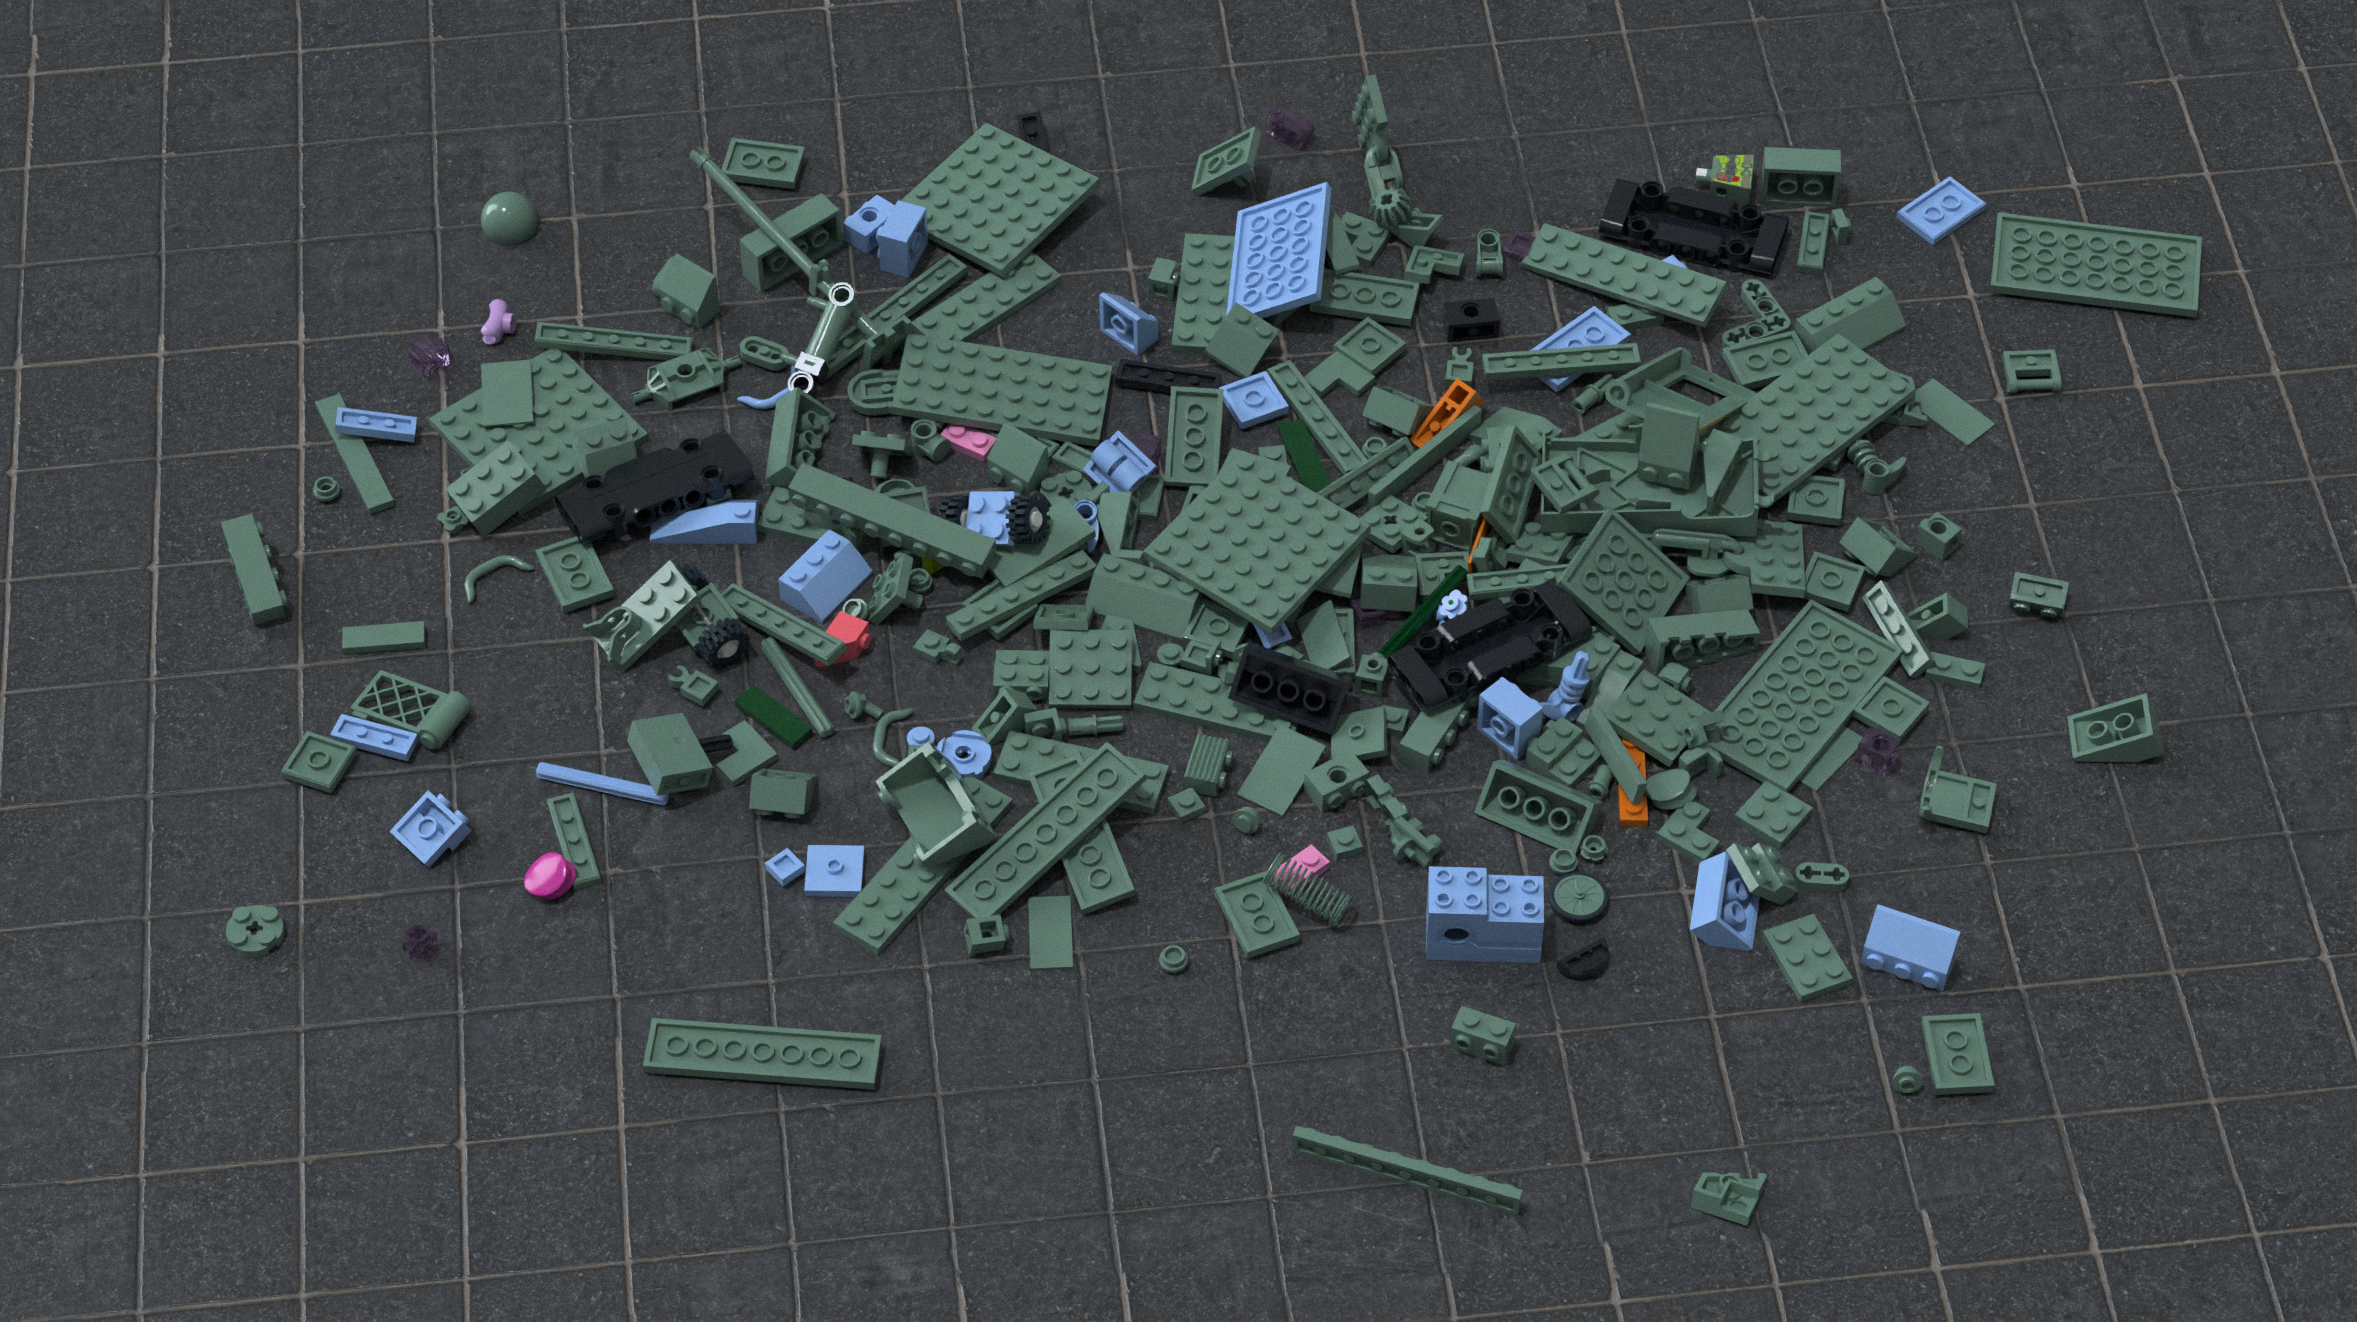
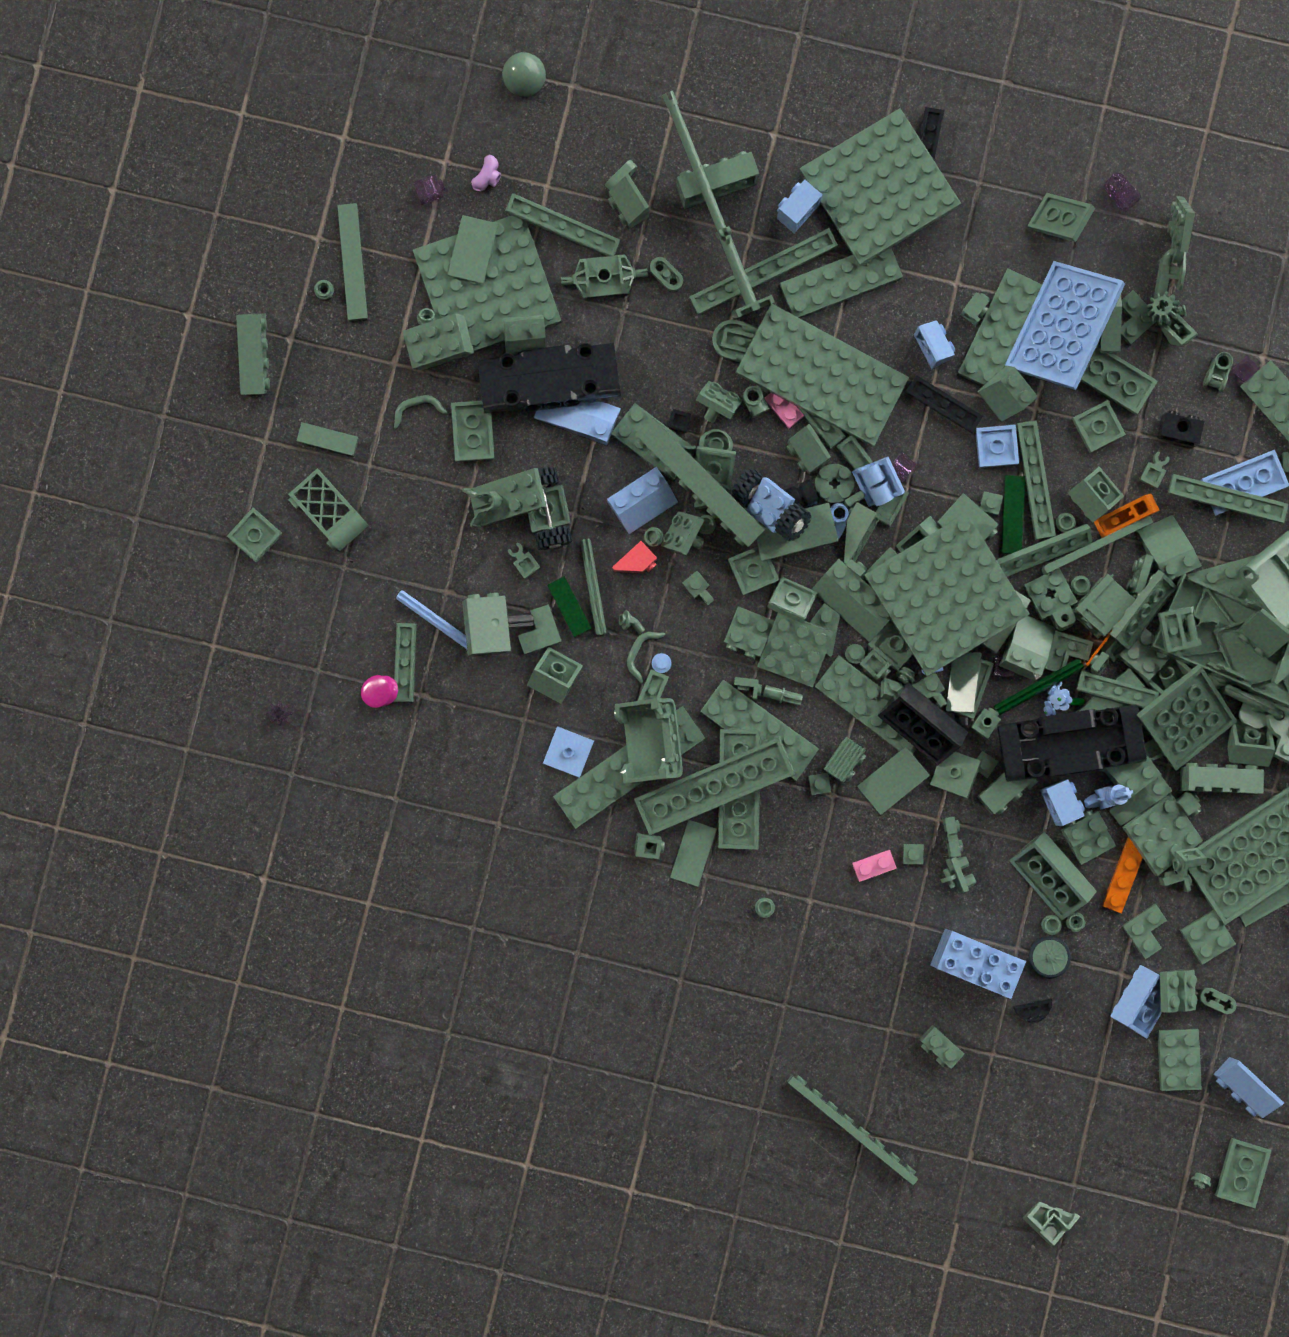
camera: 20 degrees right, 35 degrees up
sand green plate [226,905,285,958] -> none
light blue plate [330,714,419,761] -> none
light blue plate [335,407,417,442] -> none
light blue plate [390,790,472,867] -> none
sand green plate [437,506,469,533] -> none
sand green plate [643,1018,882,1090] -> none
sand green plate [721,138,805,189] -> none
sand green tile [721,583,847,666] -> none
light blue animal [737,366,802,409] -> none
sand green wedge [765,387,836,489] -> none
light blue plate [765,848,805,886] -> none
sand green piece [781,282,859,399] -> none
light blue brick [843,195,895,254] -> none
light blue plate [937,730,992,780] -> none
sand green plate [946,550,1097,641] -> none
sand green slope [972,688,1039,747] -> none
sand green plate [1164,386,1224,487] -> none
sand green plate [1214,871,1300,959] -> none
sand green plate [1232,807,1260,834] -> none
sand green piece [1263,852,1353,927] -> none
sand green tile [1304,351,1375,398] -> none
sand green brick [1304,750,1369,813] -> none
sand green plate [1404,245,1465,284] -> none
sand green arm [1453,445,1485,467] -> none
sand green axle [1572,374,1615,414] -> none
sand green tile [1584,706,1647,804] -> none
sand green pin [1587,765,1614,800] -> none
sand green piece [1645,769,1697,810] -> none

